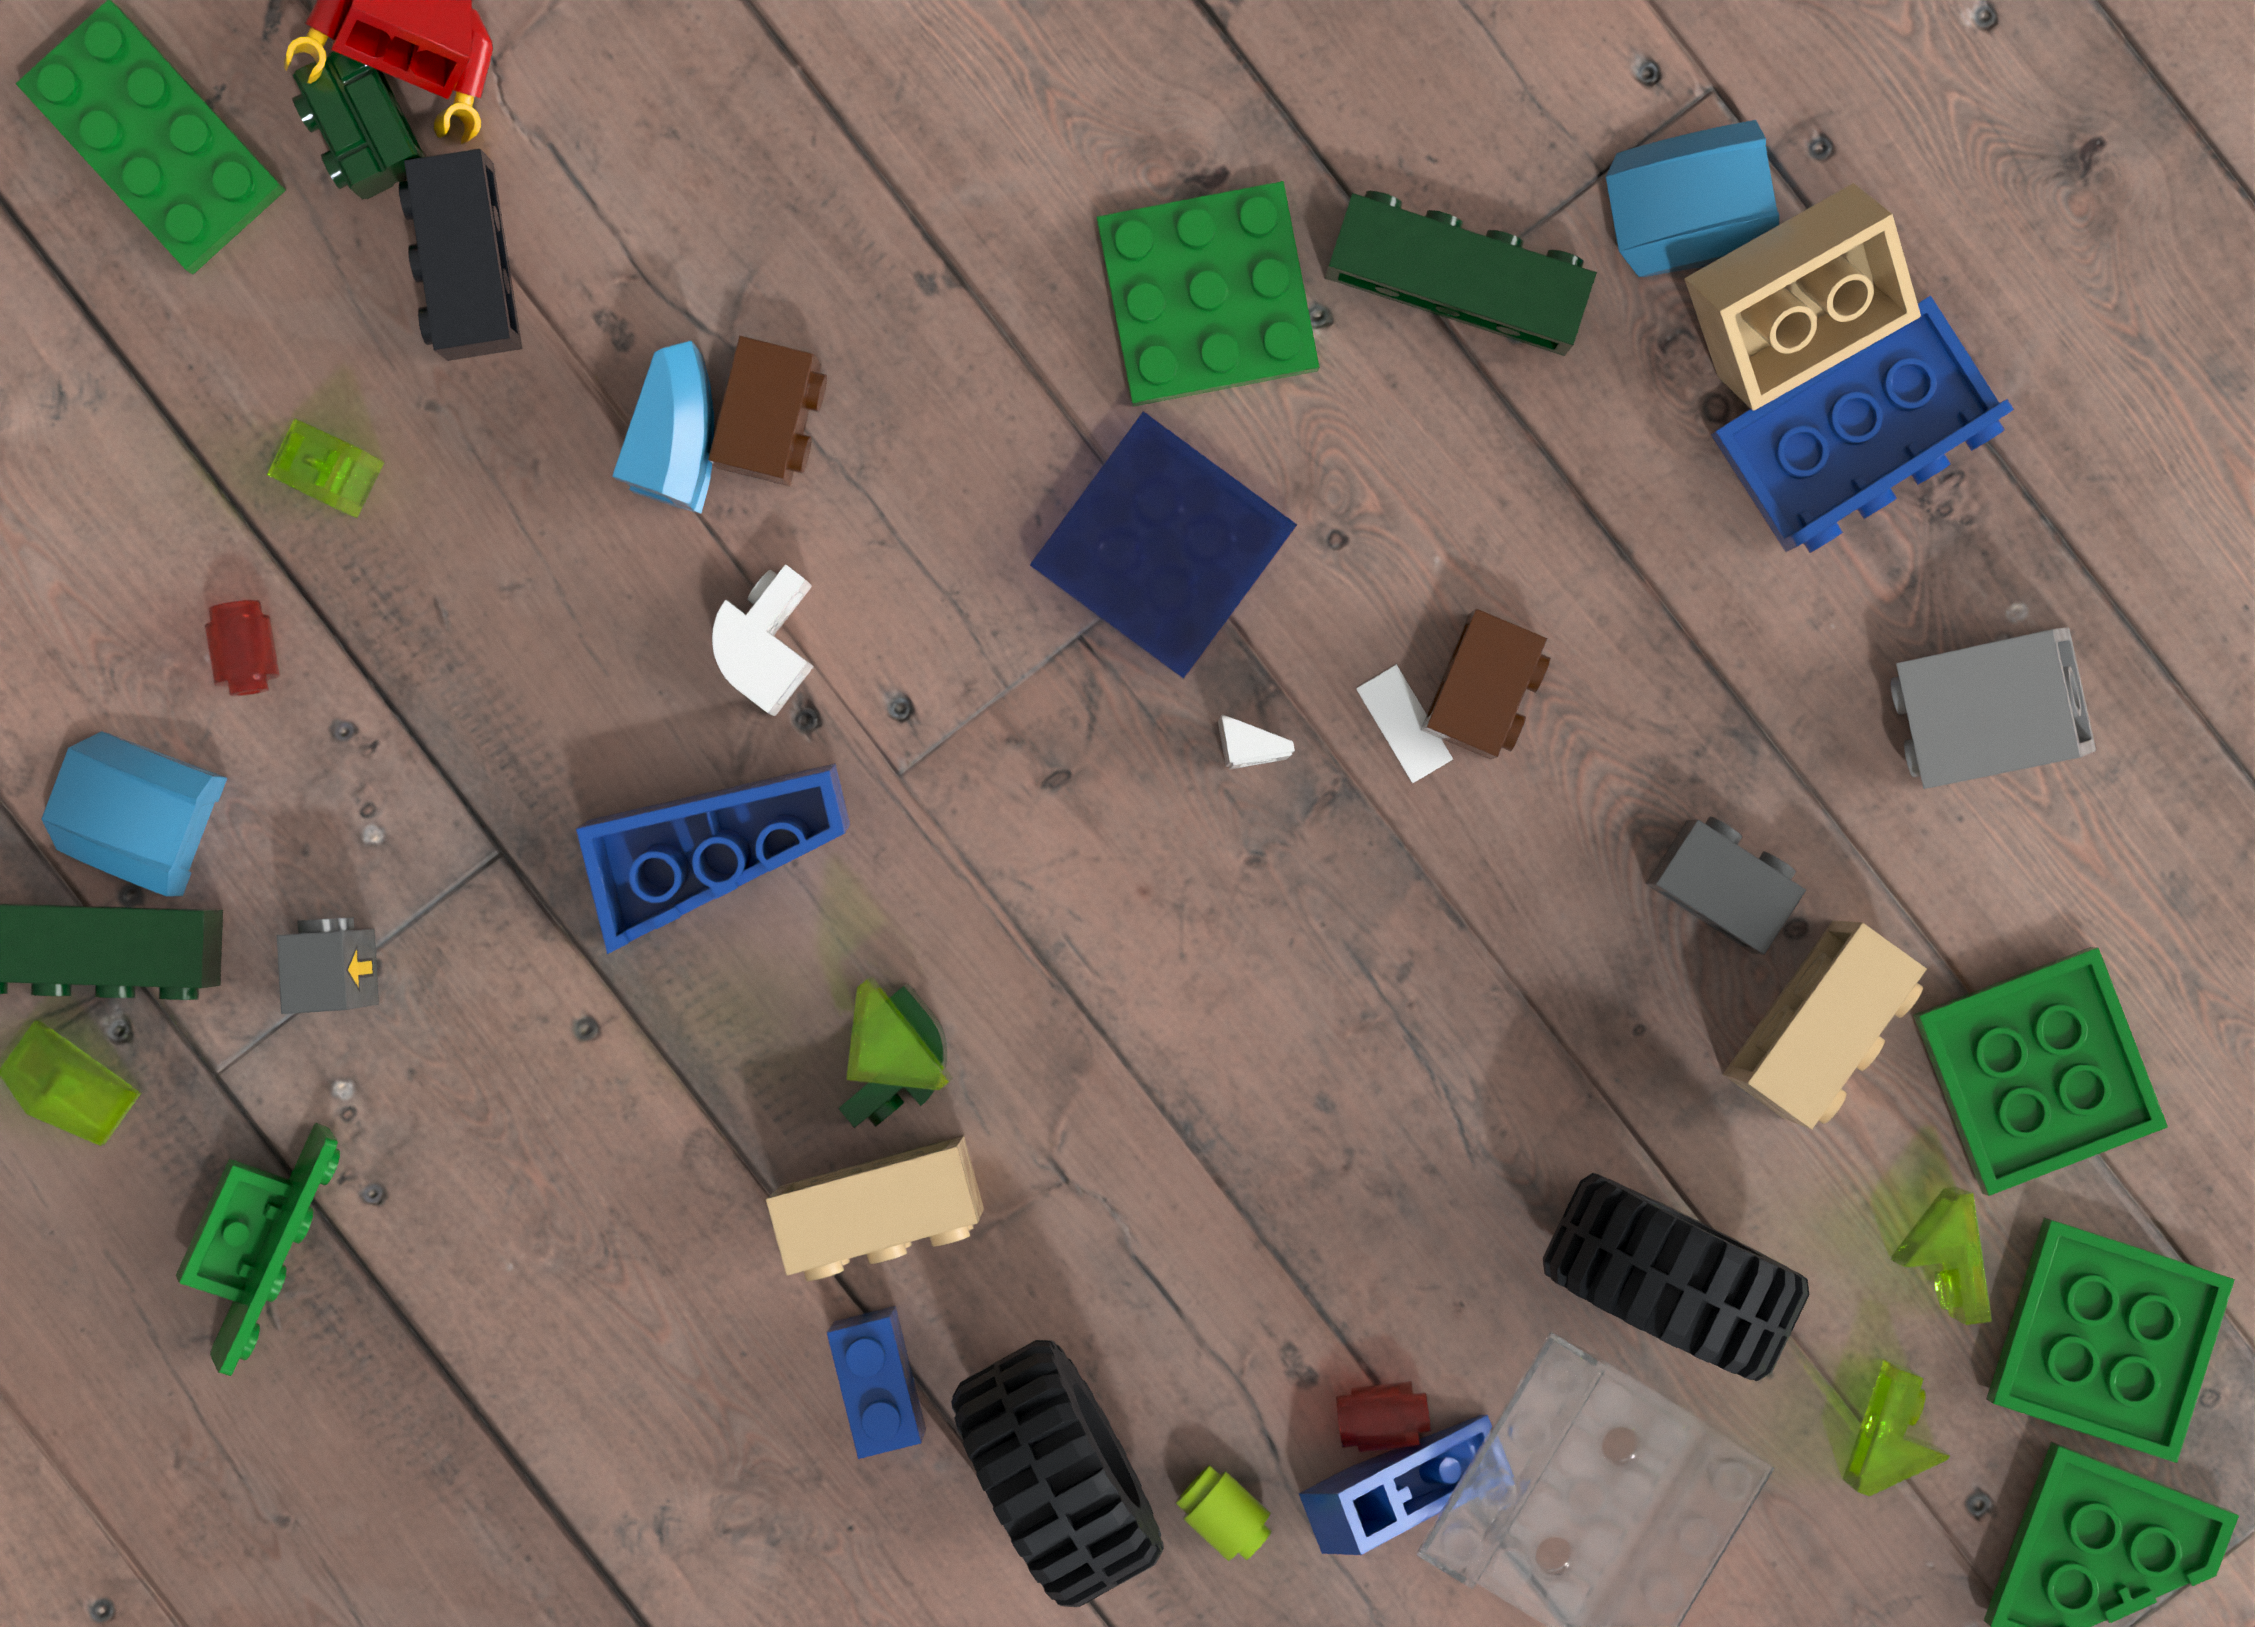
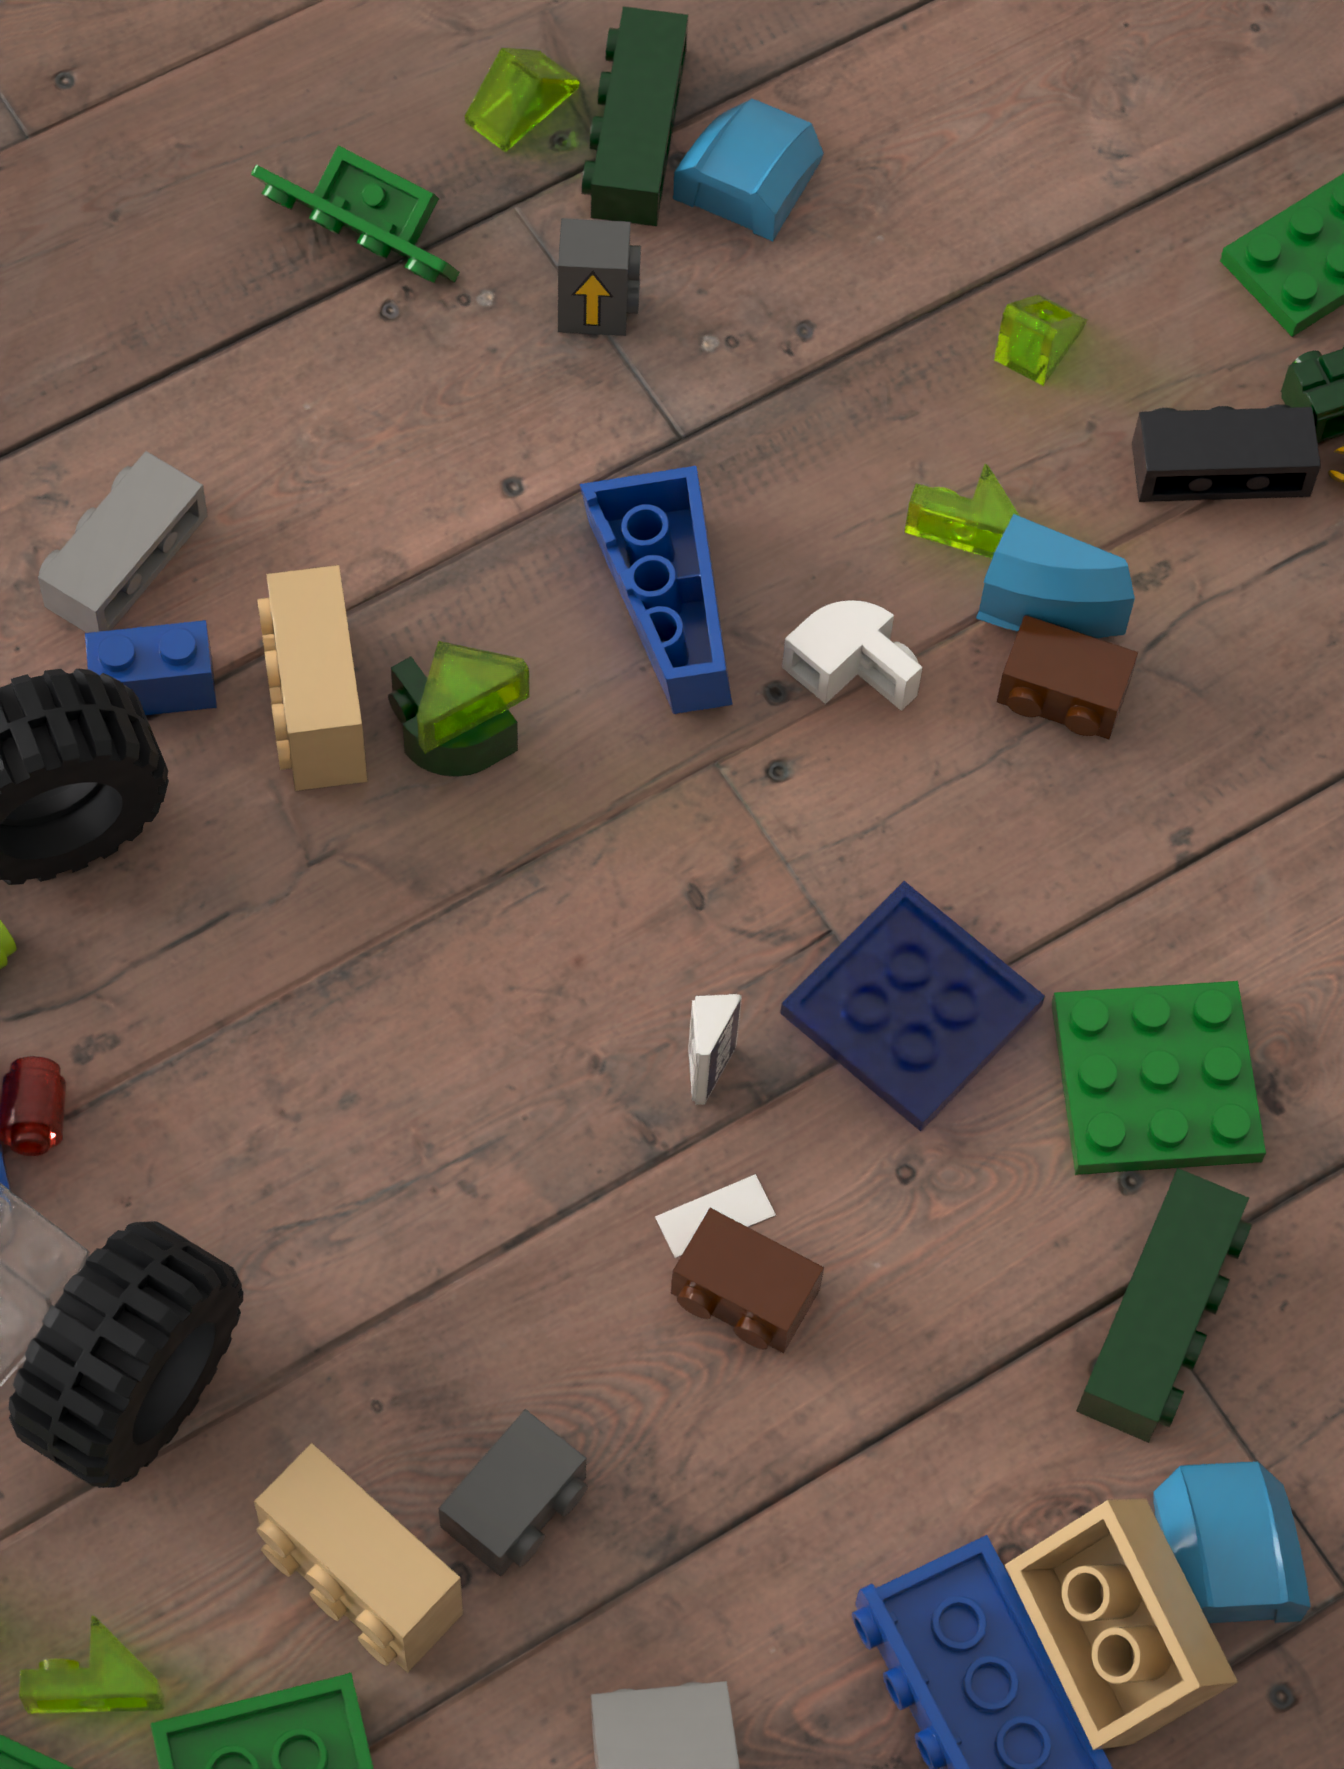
camera: 90 degrees right, 25 degrees down
clear red brick [204,600,280,696] -> none
none -> light grey brick [38,451,208,633]
none -> clear neon green slope [904,464,1020,558]

